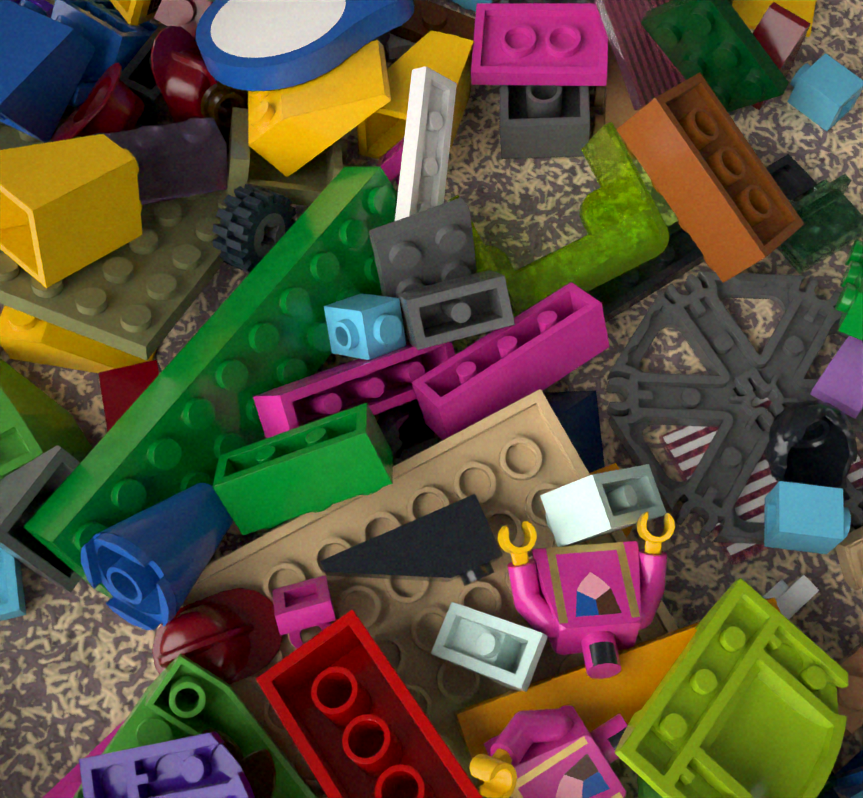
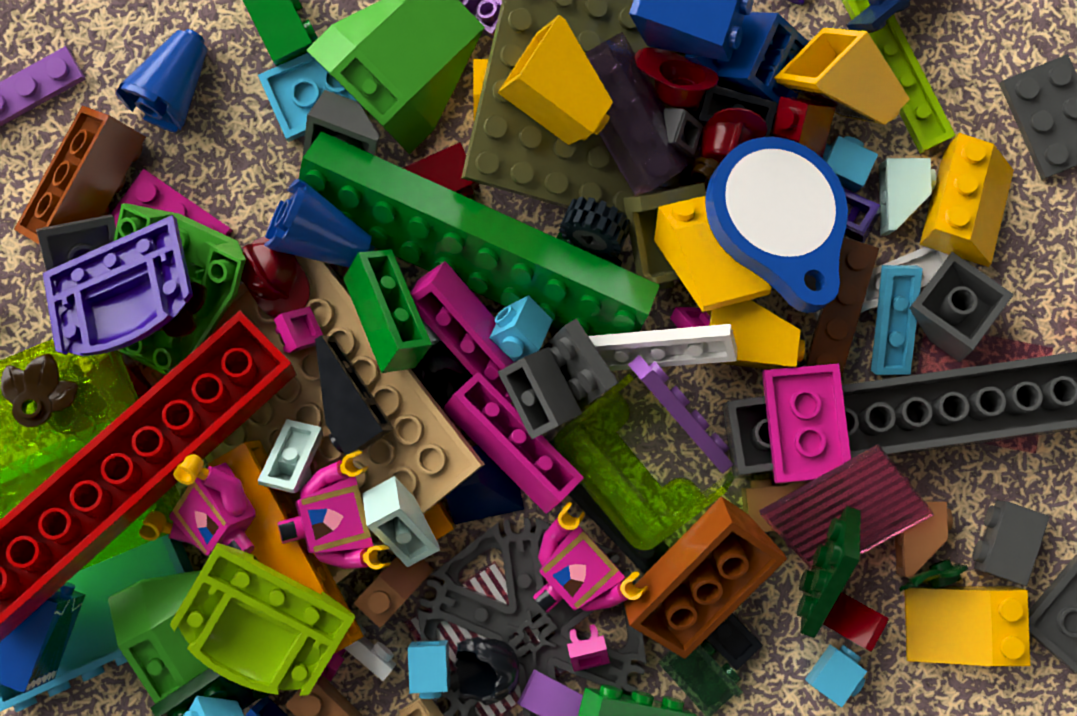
camera: 85 degrees right, 20 degrees up
none -> medium nougat slope [353,556,434,628]
none -> torso [533,502,648,613]
none -> dark pink tile [567,624,610,672]
none -> medium lavender plate [628,355,734,474]
none -> dark grey slope [664,108,704,158]

